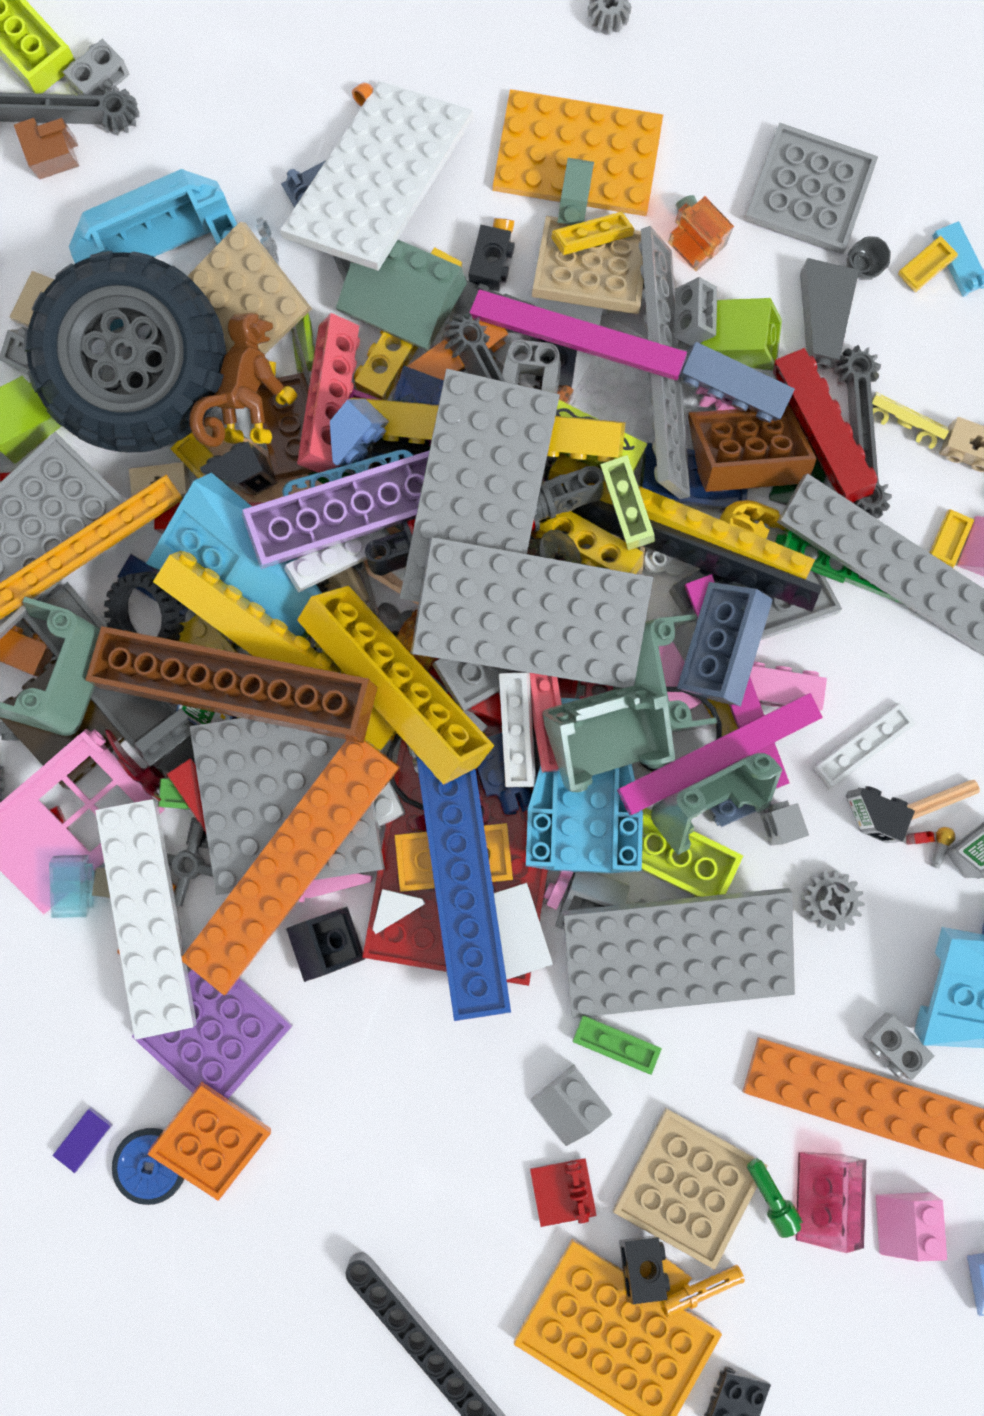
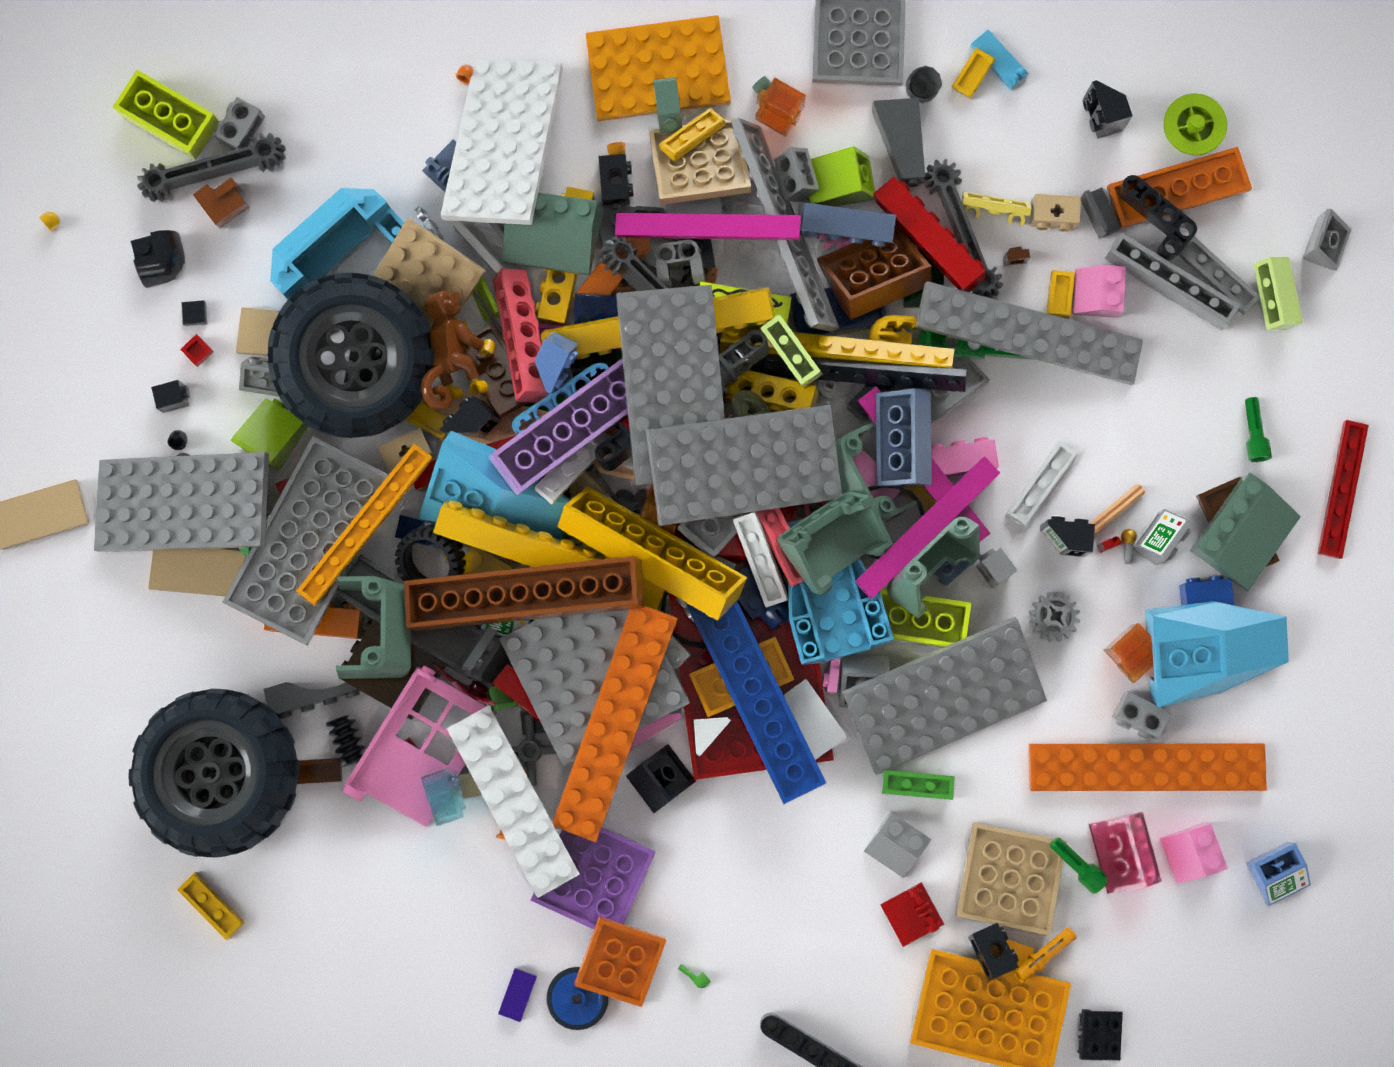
camera: 10 degrees left, 0 degrees up
none -> white tile [452,221,504,275]
none -> bright green hand [678,964,711,988]
none -> reddish brown plate [1003,247,1030,266]
none -> clear orange plate [1103,623,1153,684]

